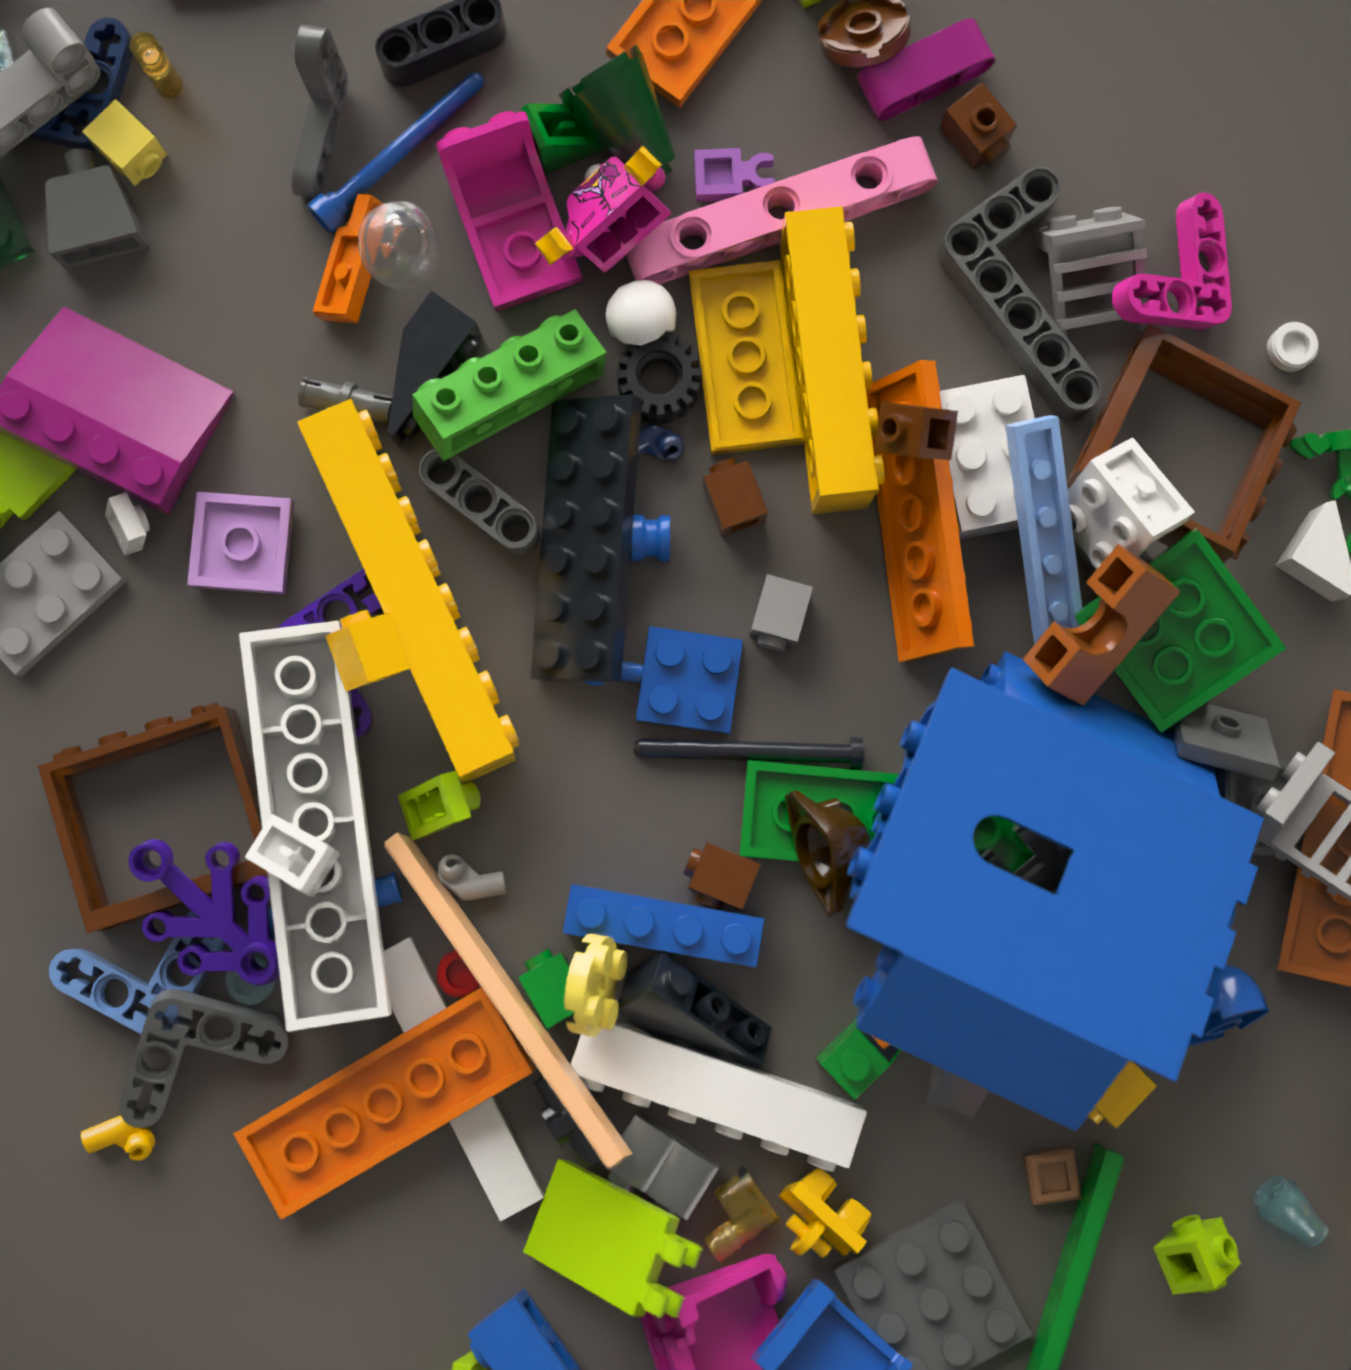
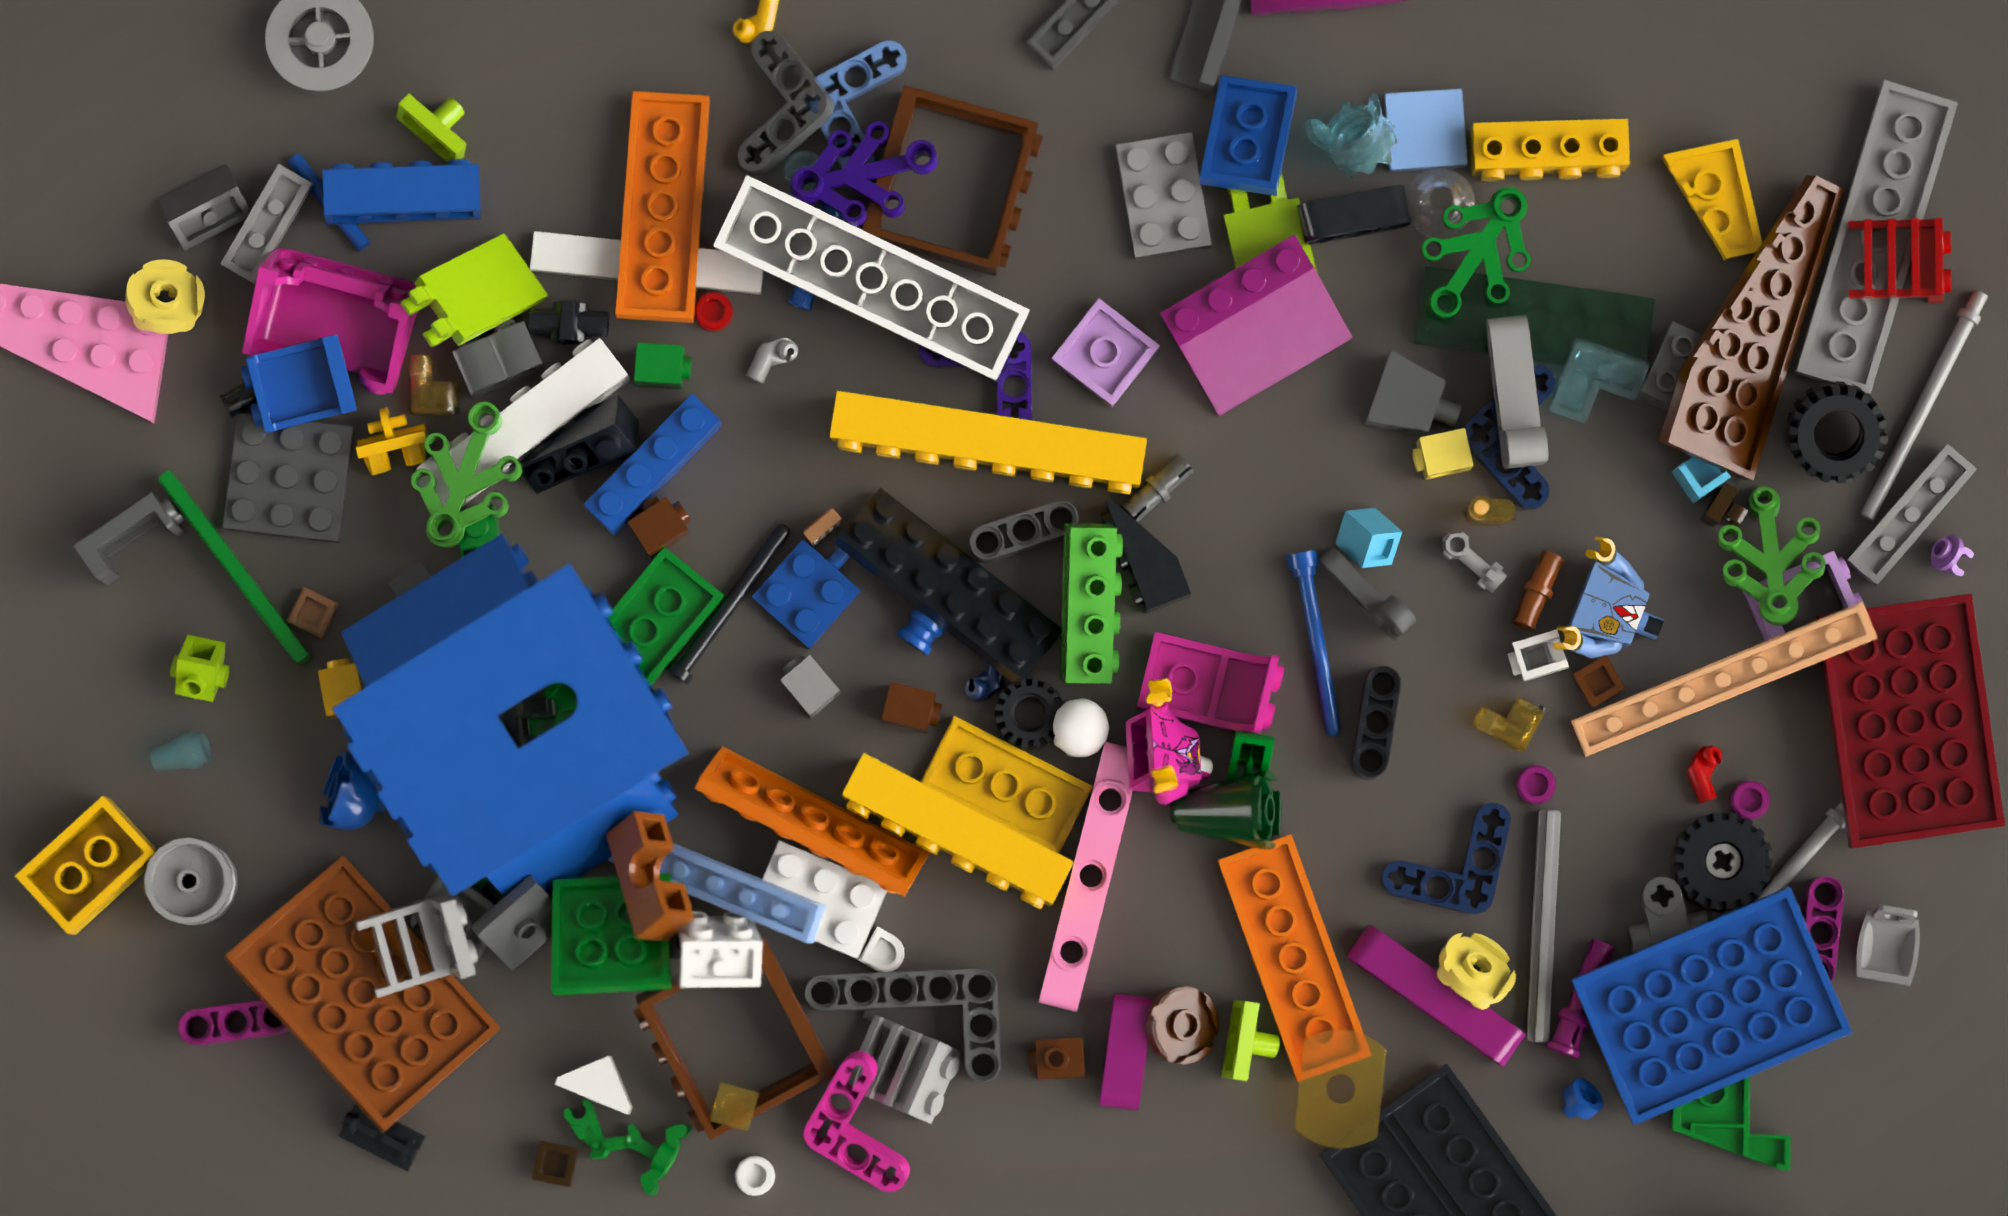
camera: 125 degrees right, 0 degrees up
white plate [105,492,150,556] -> none
white slope [245,814,340,898] -> none
orange hinge [312,194,389,324] -> none
yellow brick [325,610,410,692] -> none
clear piece [358,201,441,289] -> none
light nougat tile [384,832,633,1168] -> none
lime tile [398,771,481,841] -> none
light yellow plate [565,934,628,1037] -> none
medium lavender plate [694,148,775,202] -> none
dark brown hat [785,791,871,917] -> none
reddish brown brick [875,402,958,460] -> none
none -> bright green plant [411,402,522,548]
none -> clear yellow plate [709,1081,759,1131]
none -> medium nougat tile [803,508,843,547]
none -> white tile [858,926,905,973]
none -> medium azure panel [1336,508,1402,568]
none -> light grey bar [1441,532,1507,593]

